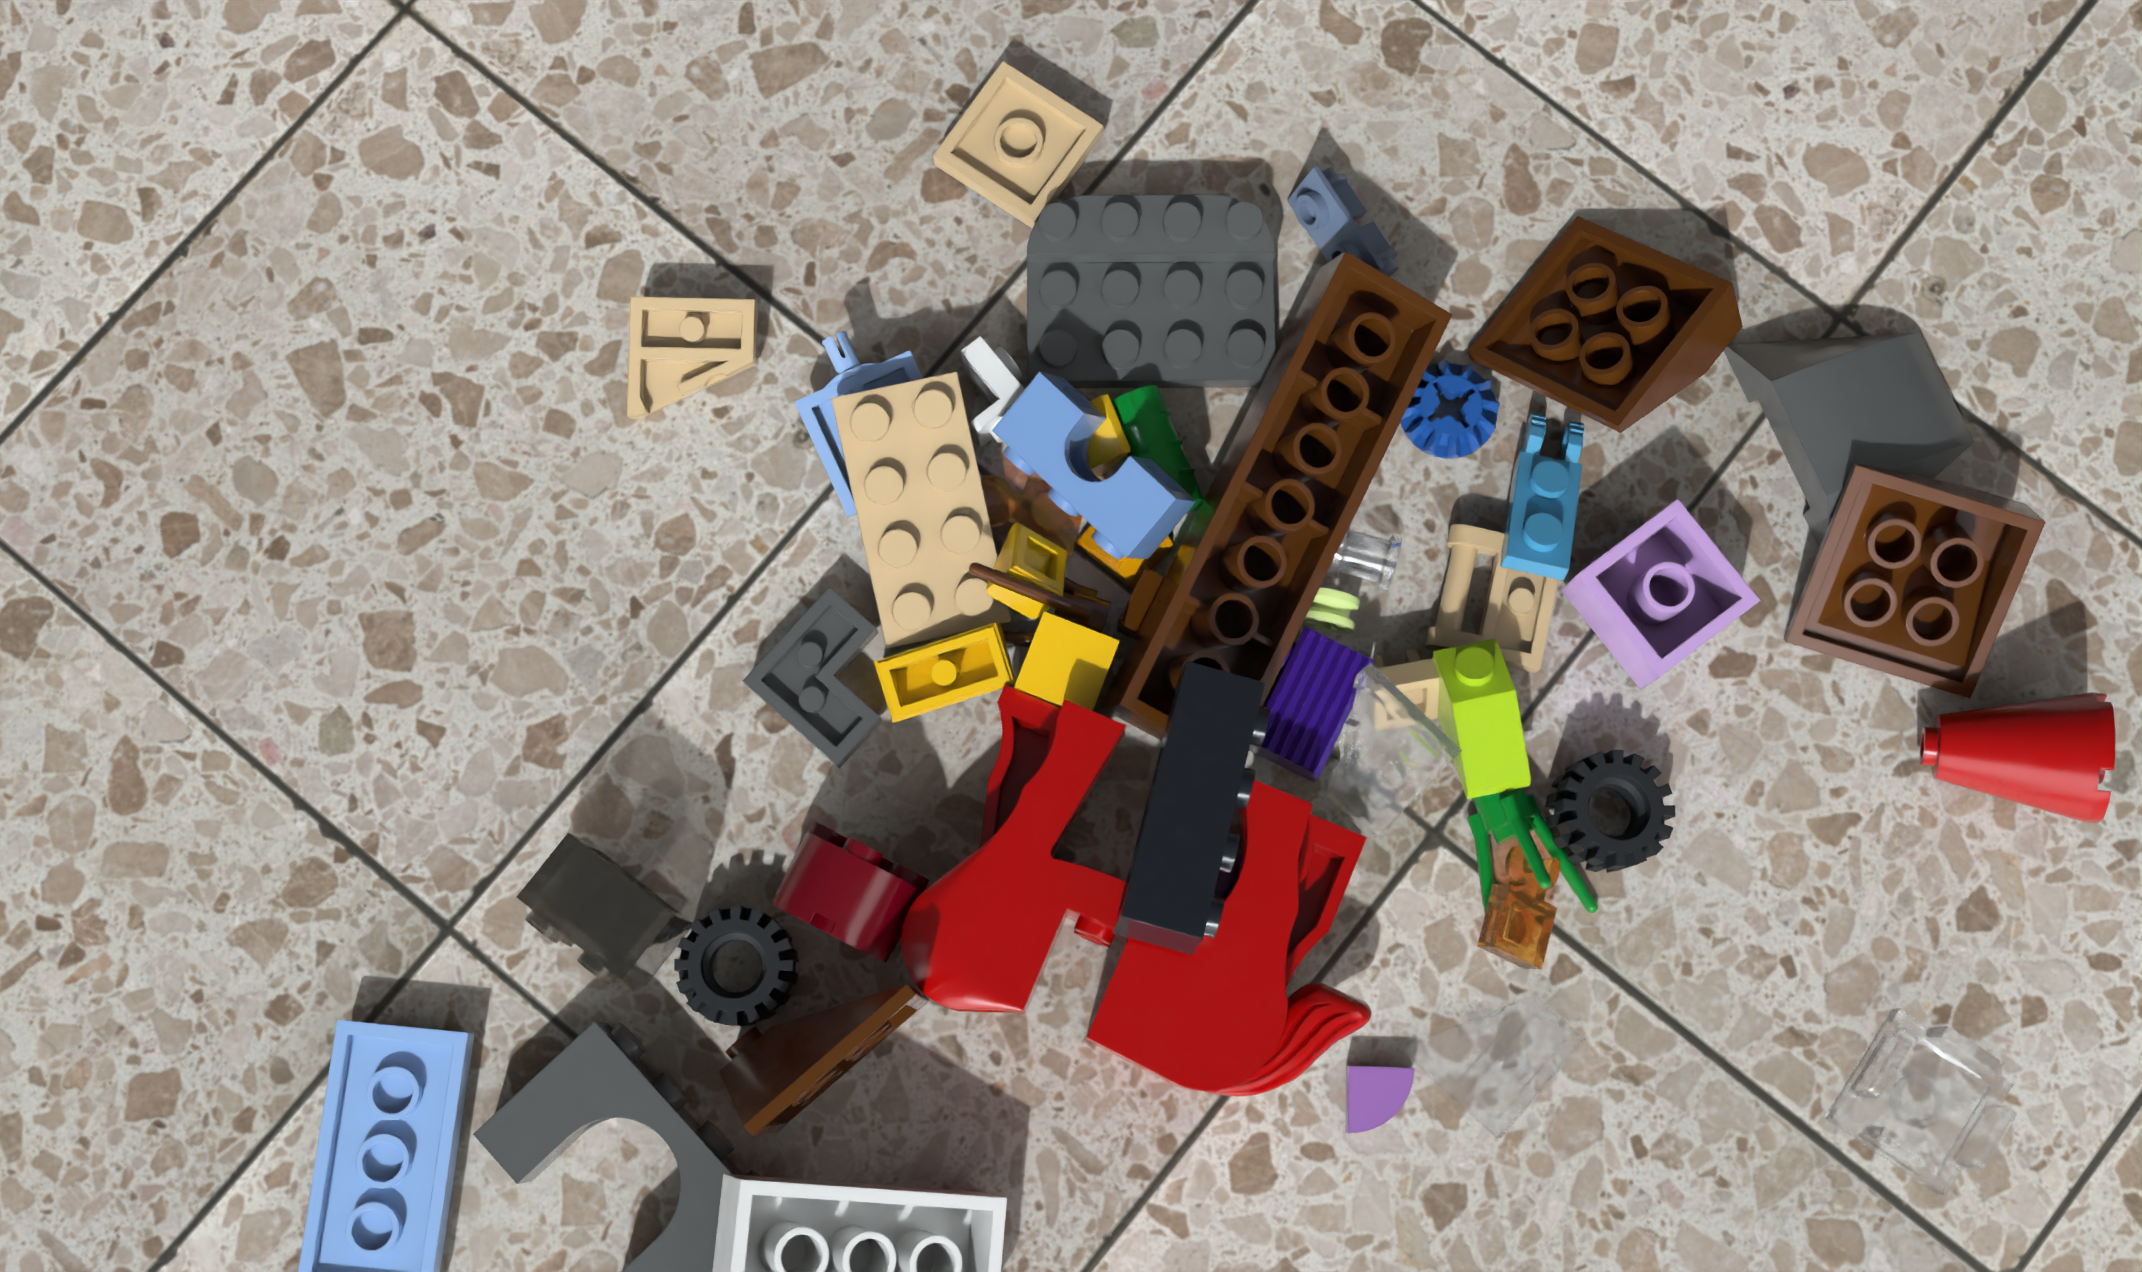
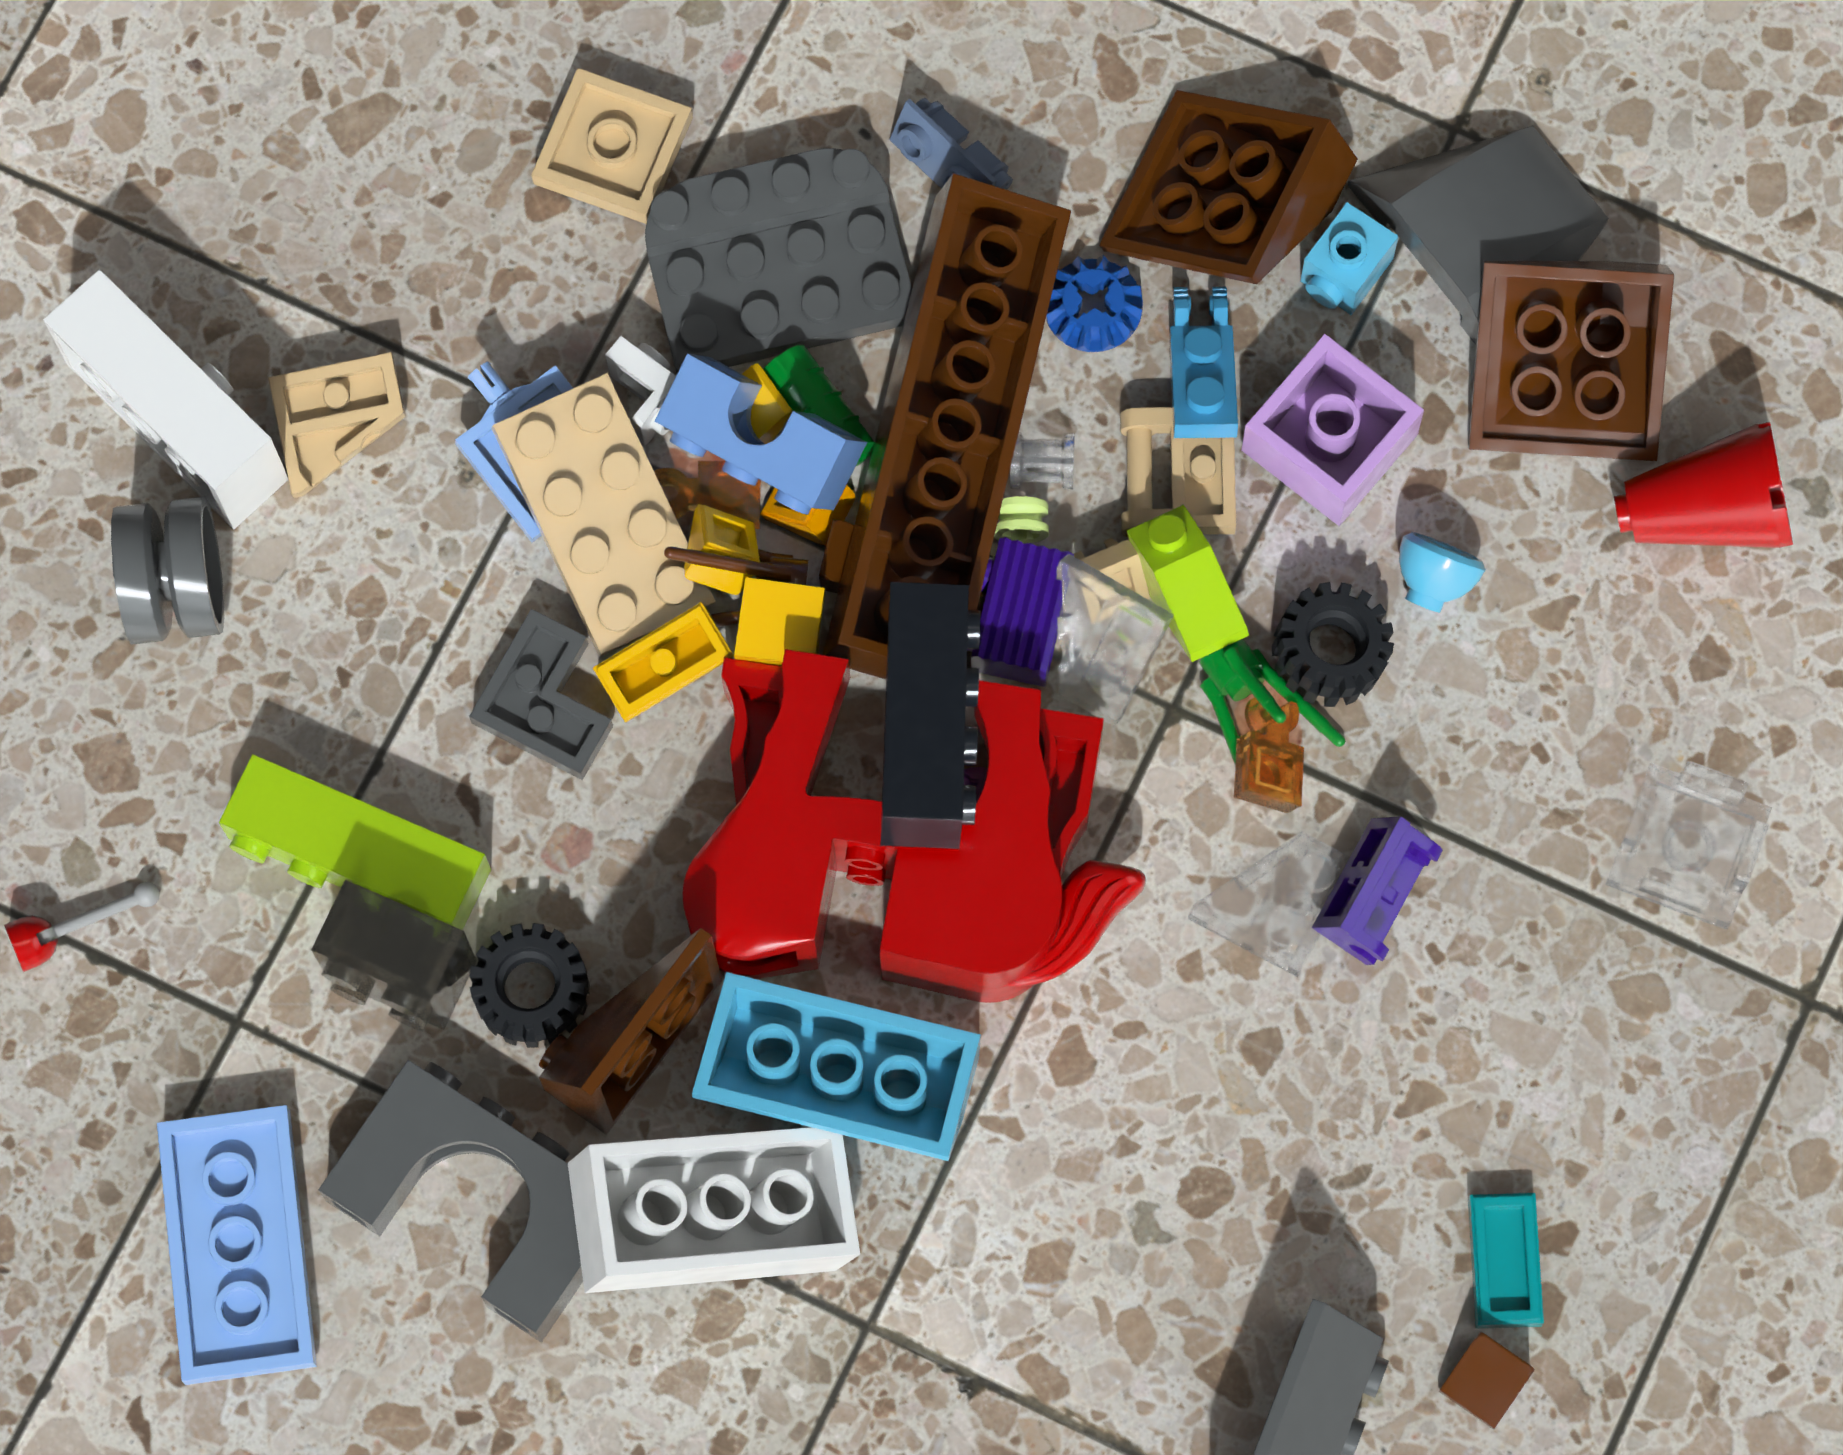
camera: 10 degrees left, 5 degrees down
dark red brick [770,821,930,963] -> none
medium lavender tile [1345,1066,1415,1133] -> none
none -> hinge [4,882,160,972]
none -> white brick [43,269,289,529]
none -> dark grey wheel [111,496,224,645]
none -> lime brick [219,754,491,939]
none -> medium azure slope [692,972,981,1161]
none -> medium azure brick [1300,202,1398,315]
none -> dark purple hinge [1312,816,1443,965]
none -> medium azure brick [1399,532,1486,613]

